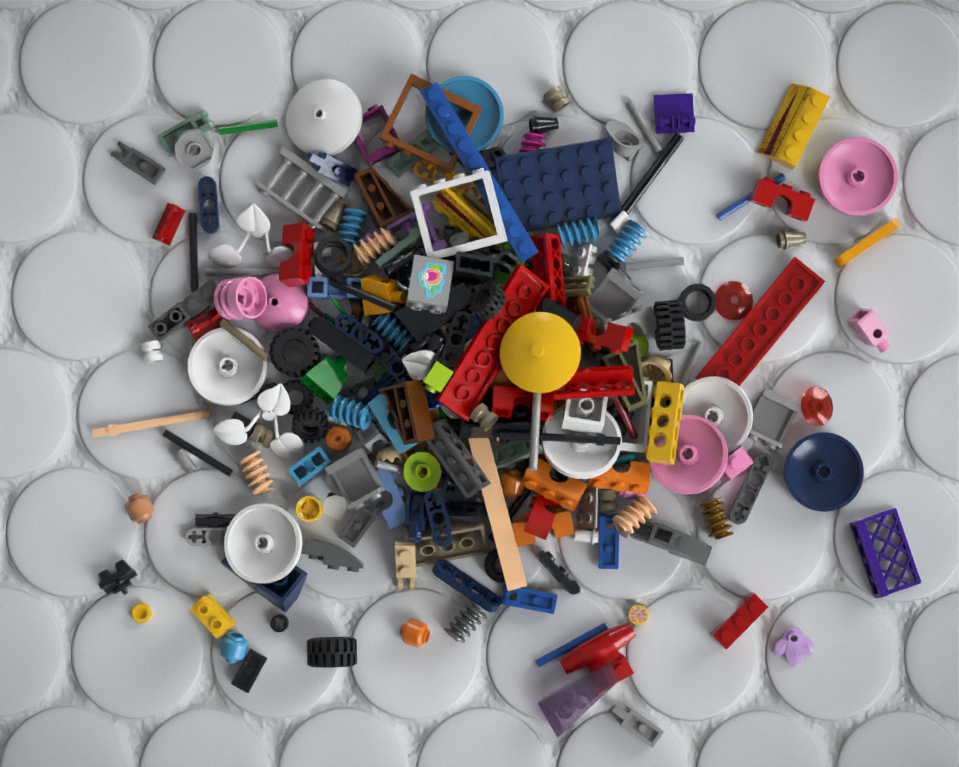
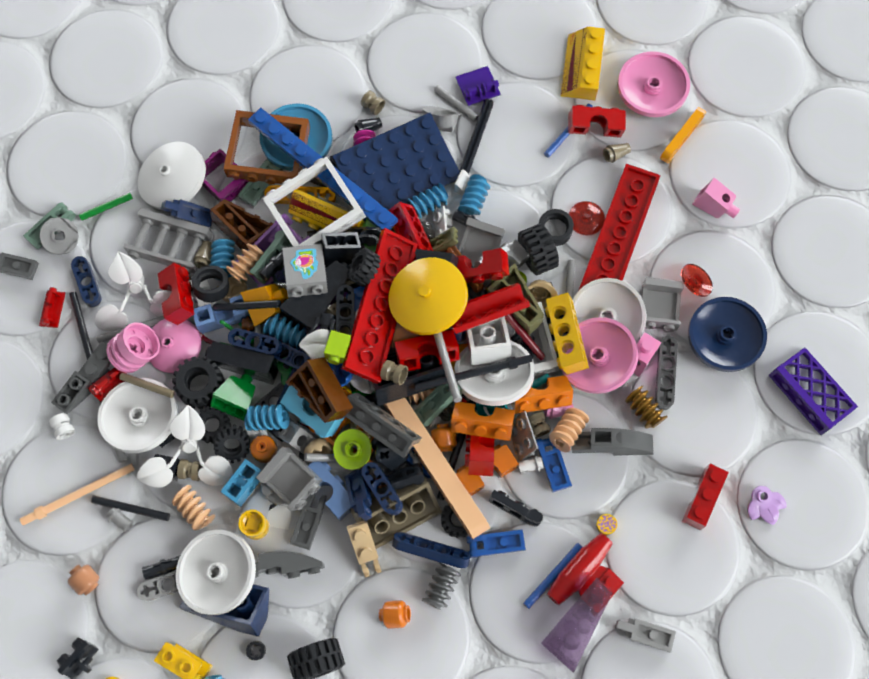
camera: 15 degrees left, 15 degrees down
light grey bar [625,257,684,271] -> none

